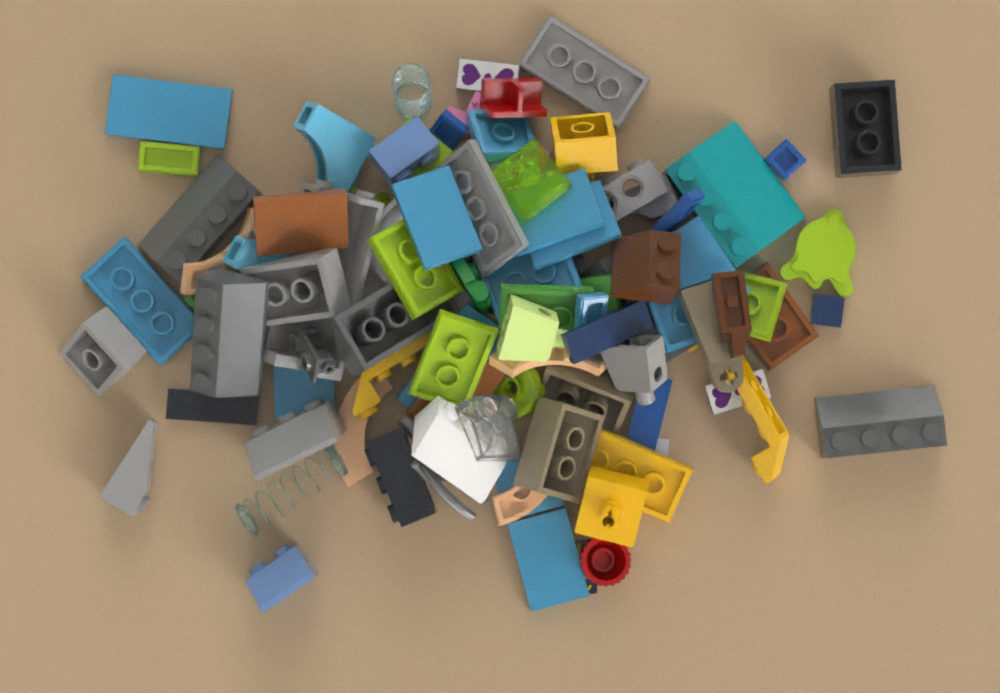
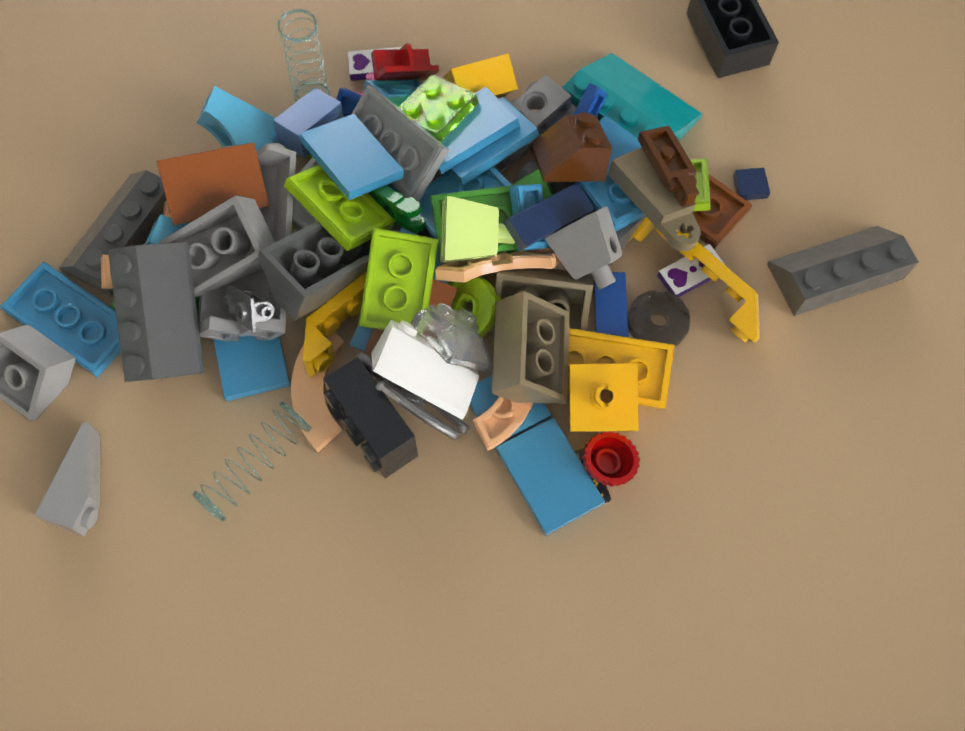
camera: 10 degrees left, 20 degrees down
dark azure tile [105,75,233,150] -> none
lime tile [137,141,201,177] -> none
black tile [166,389,260,425] -> none
light grey slope [245,397,346,481] -> none
medium blue slope [245,544,318,613] -> none
light grey tile [518,15,651,130] -> none
blue tile [764,138,807,181] -> none
lime tile [779,209,856,297] -> none
none -> clear smoke tile [627,290,690,347]

